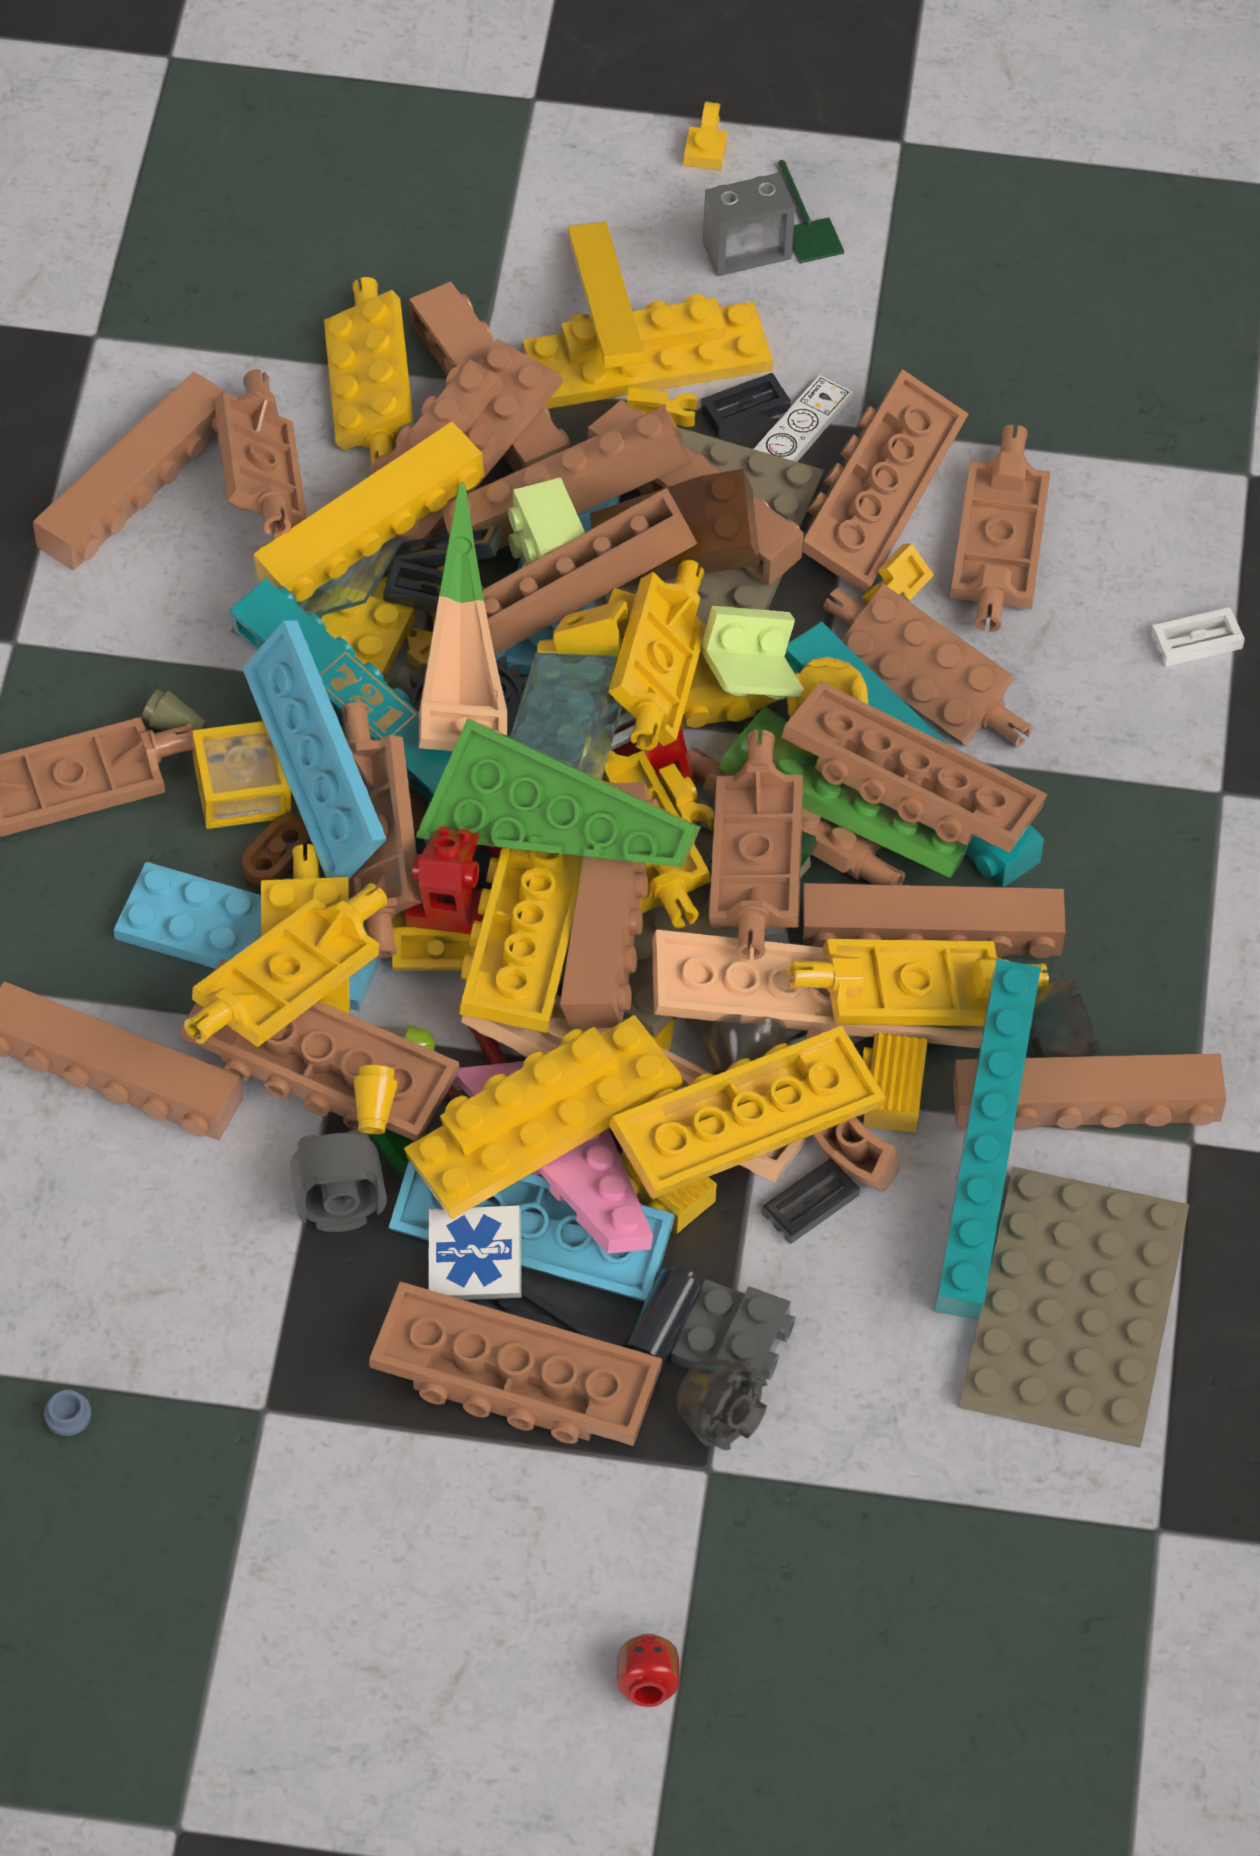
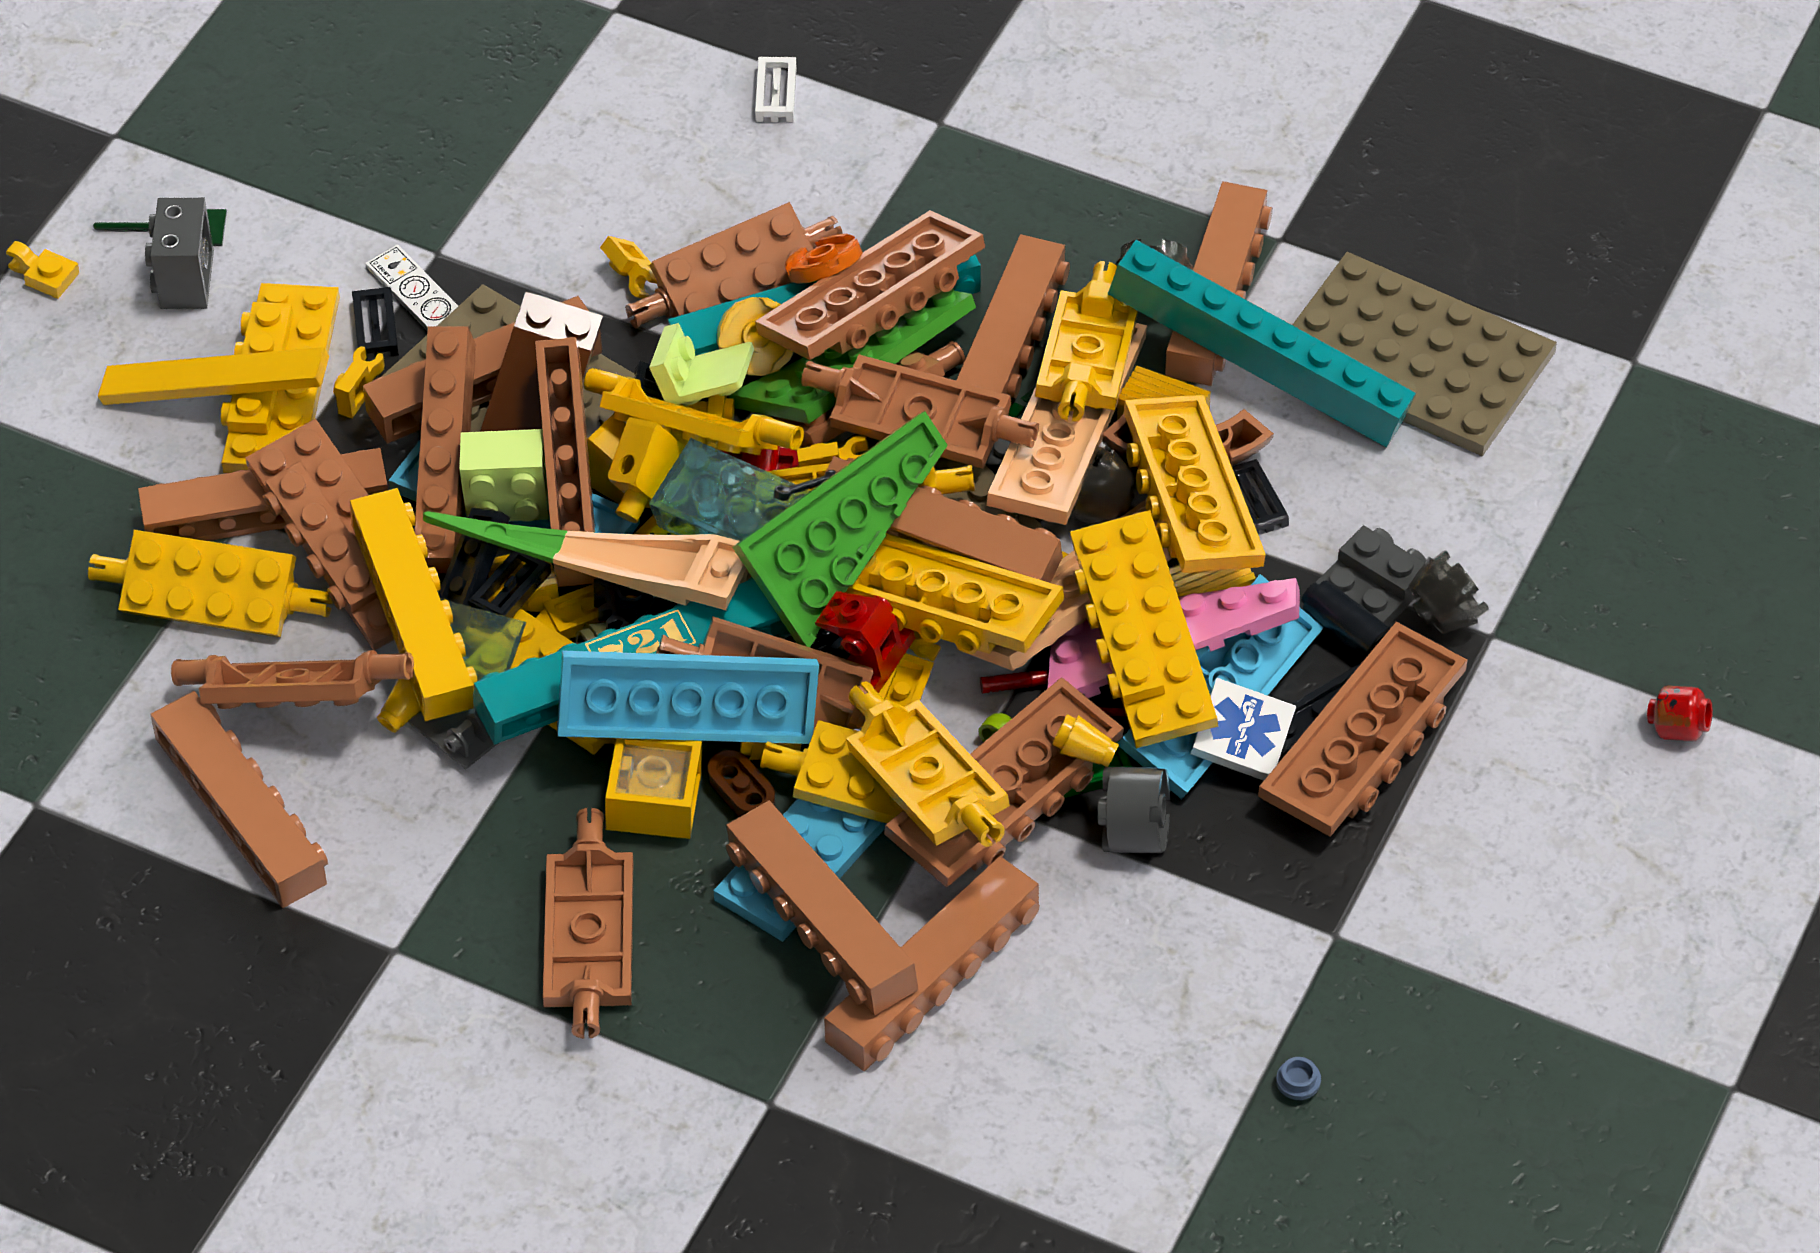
camera: 70 degrees left, 5 degrees down
olive cone [142,690,208,732] -> none
nougat plate [802,369,968,593] -> none
nougat plate [950,425,1050,632] -> none
none -> nougat brick [726,800,918,1016]
none -> black hinge [773,470,837,501]
none -> orange tile [785,233,863,284]

